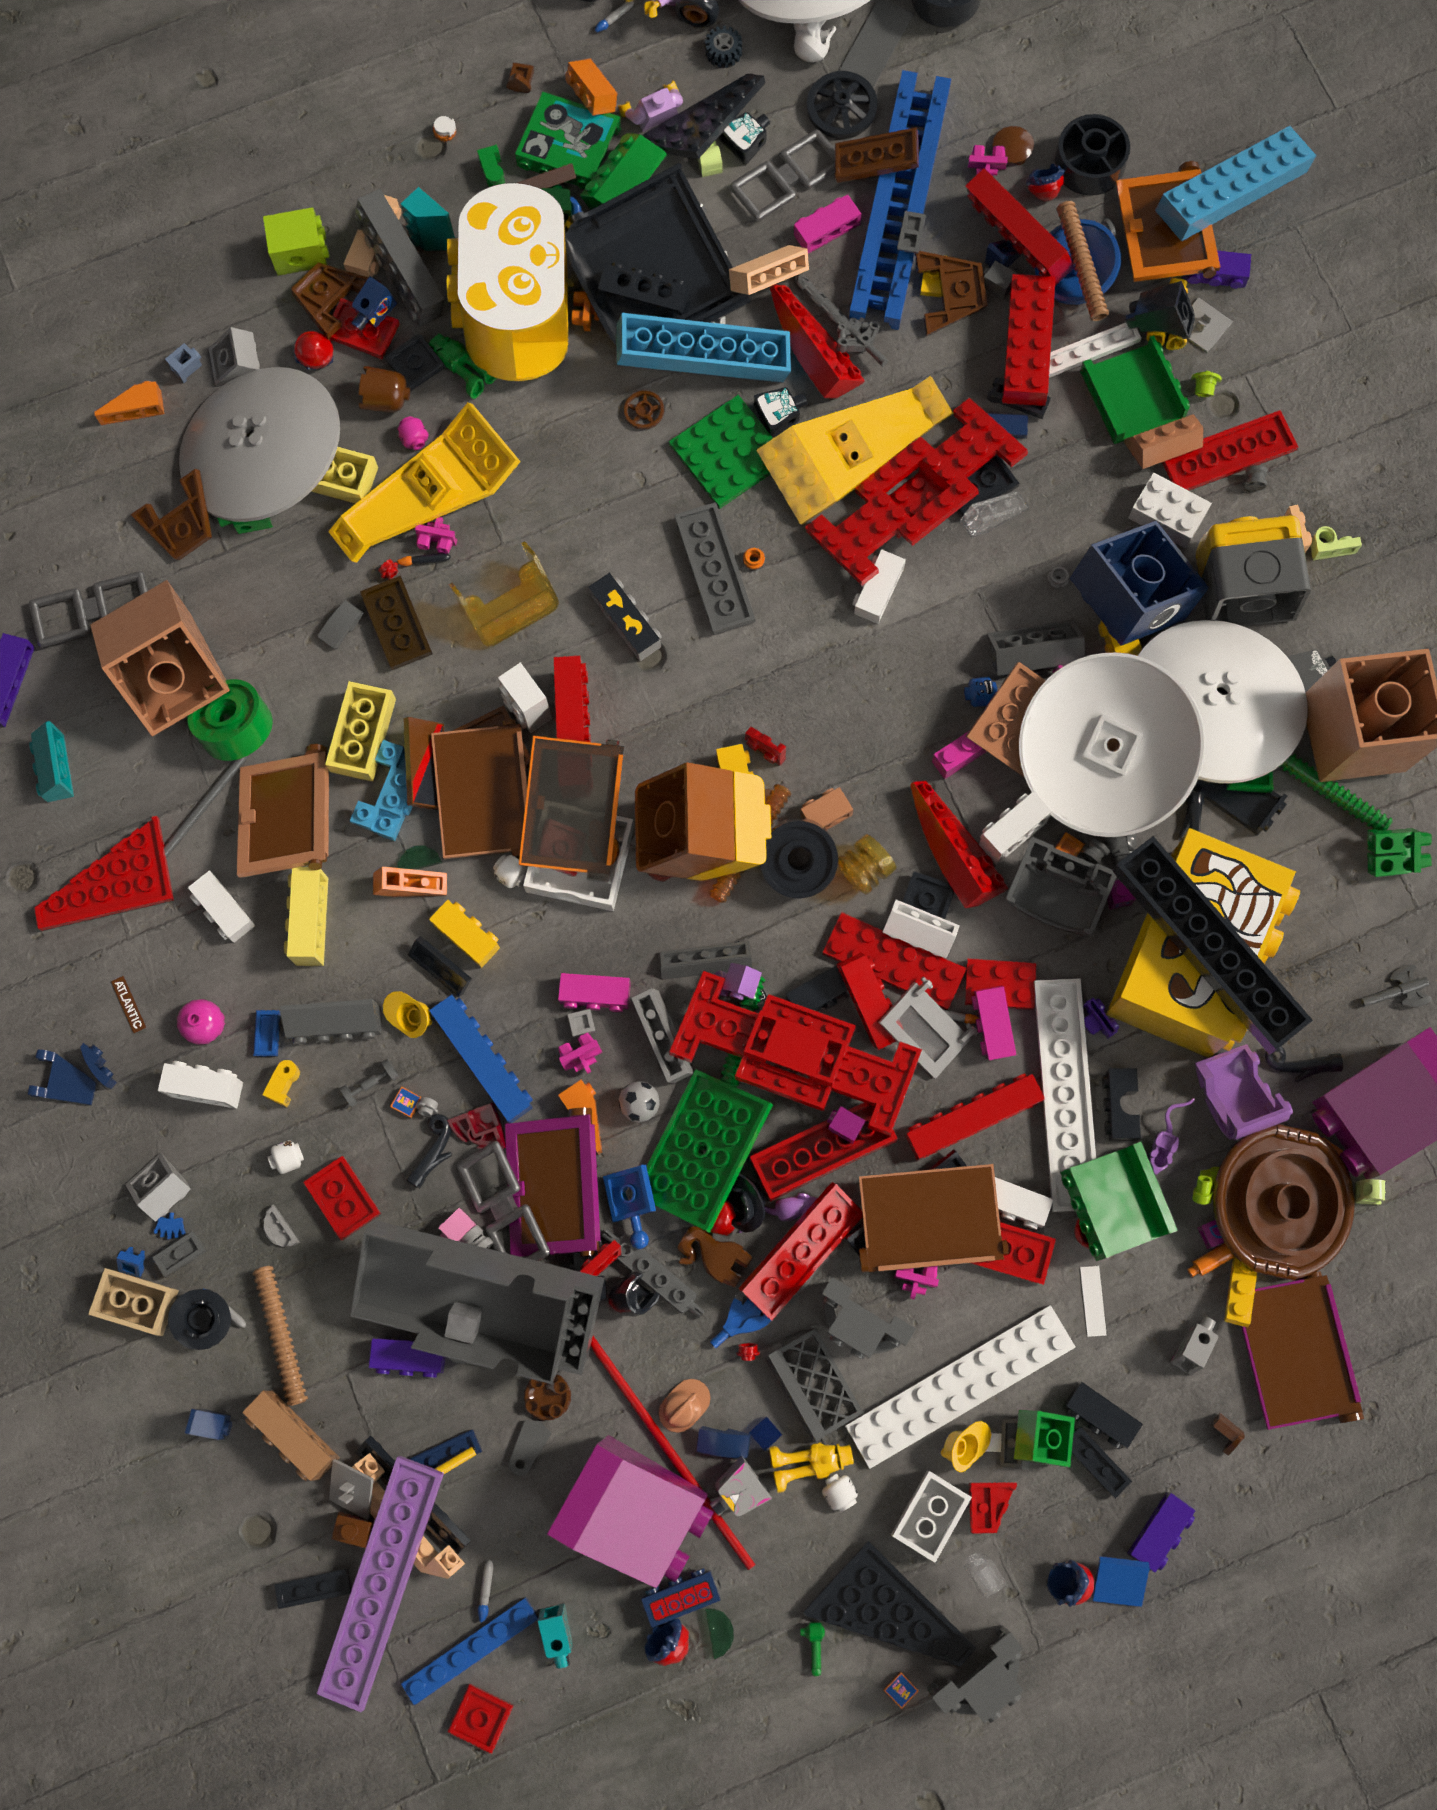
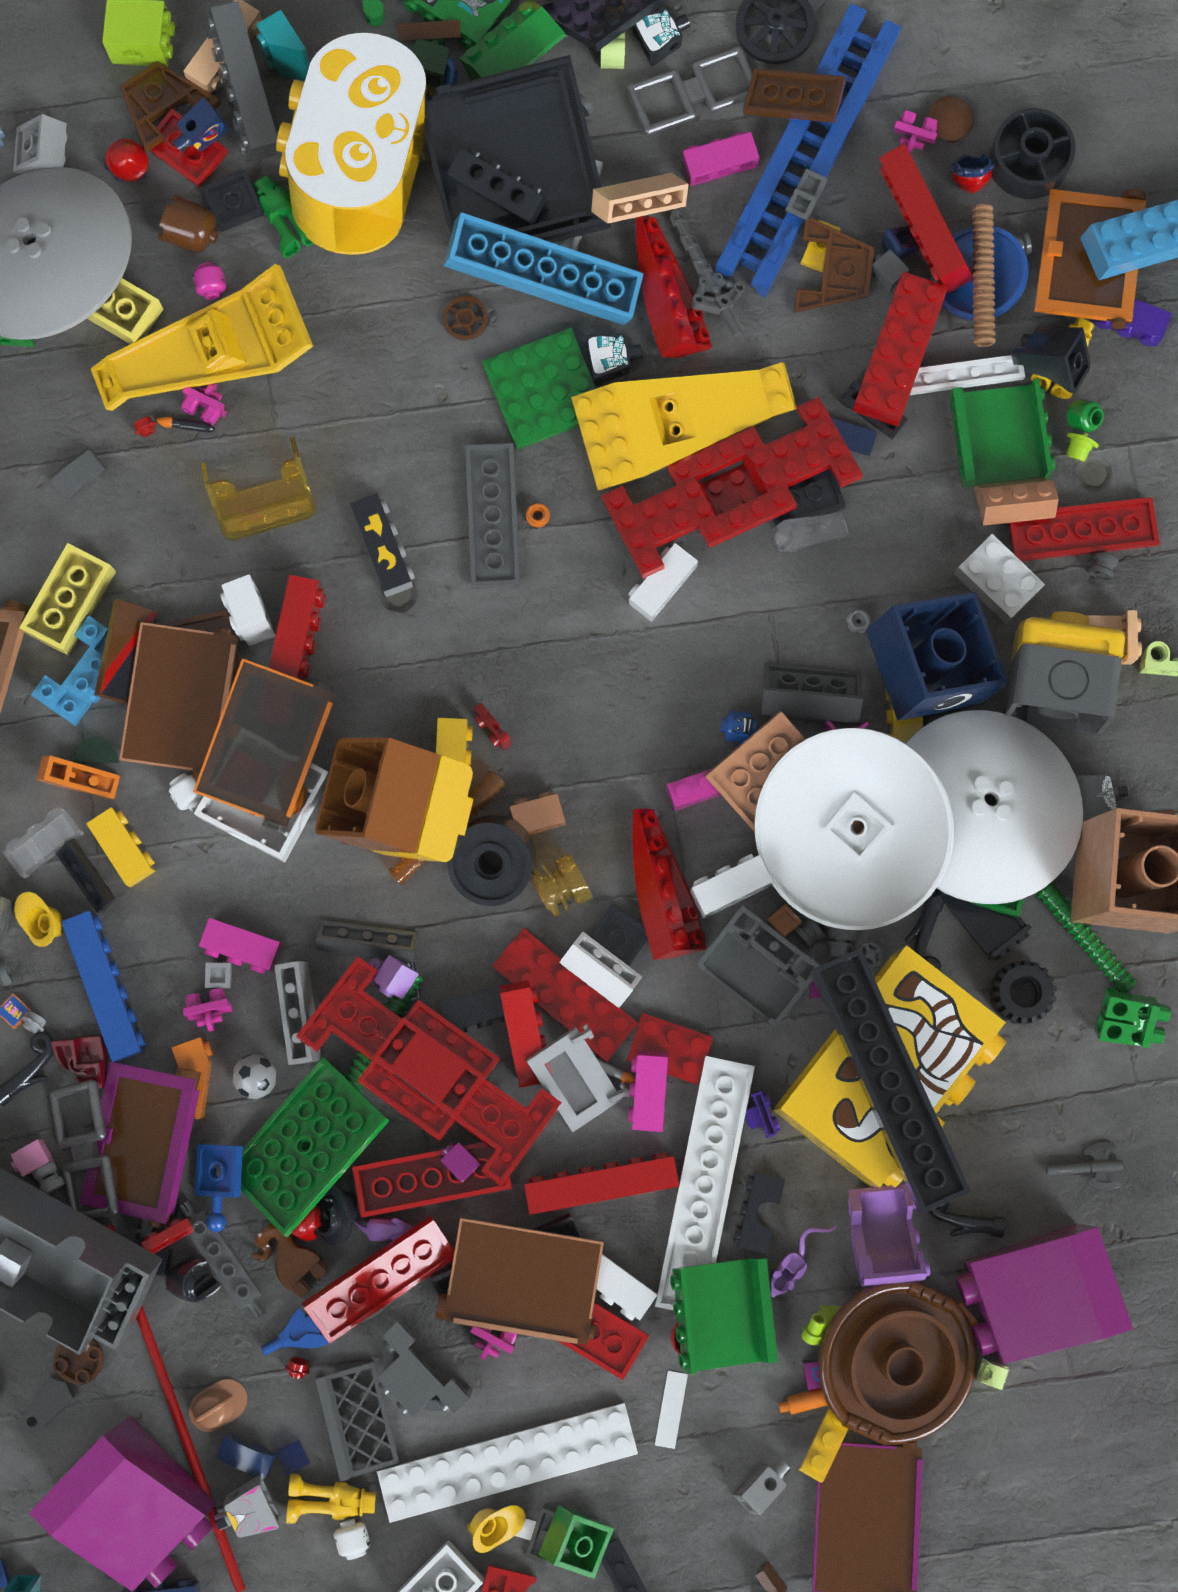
camera: 10 degrees right, 5 degrees up
dark brown plate [360,575,433,670] -> none
orange hips [572,291,599,331] -> none
black brick [1063,1382,1143,1450] -> none
light grey piece [1188,297,1233,353] -> none
none -> clear brick [2,807,85,878]
none -> black tyre [989,960,1057,1025]
none -> green head [1067,399,1104,432]

